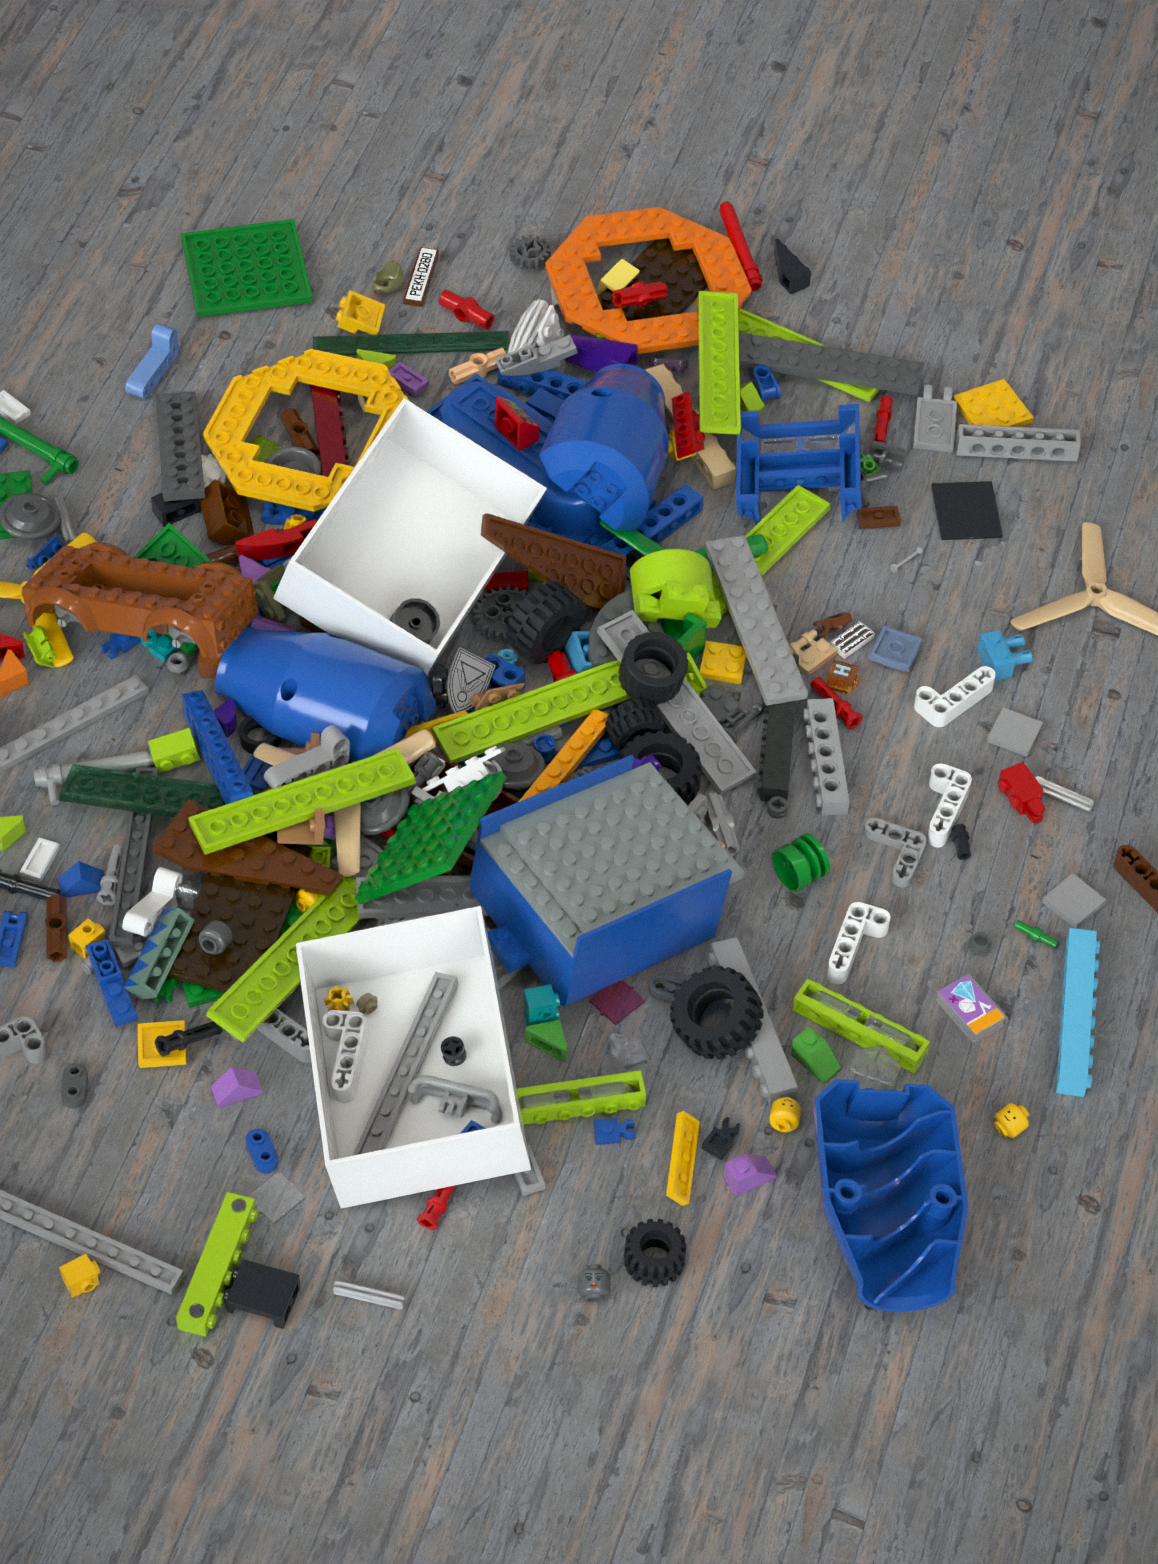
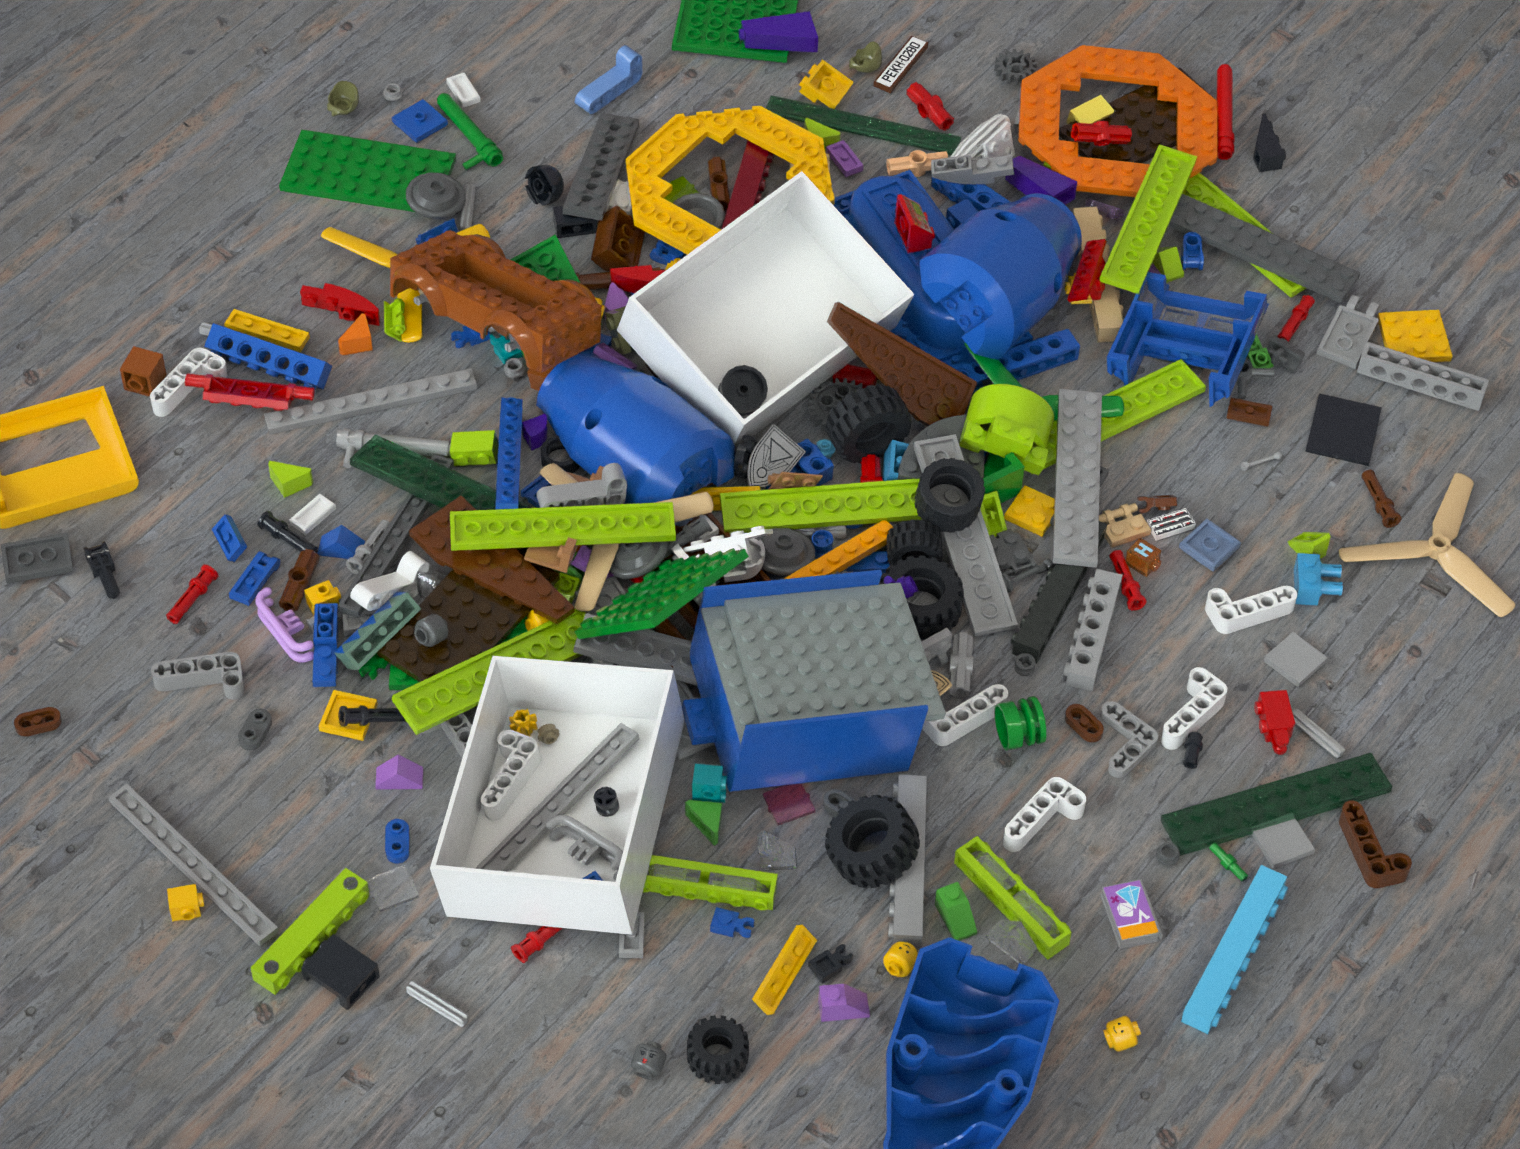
camera: 20 degrees right, 0 degrees up
none -> lavender piece [255,587,314,663]
none -> black cylinder [525,165,564,206]
none -> dark purple slope [738,11,818,52]
none -> white beam [922,684,1008,746]
none -> reddish brown plate [1065,704,1104,743]
none -> clear green plate [1161,753,1392,856]
none -> lime slope [1287,532,1331,559]
none -> reddish brown pin [1361,469,1402,528]

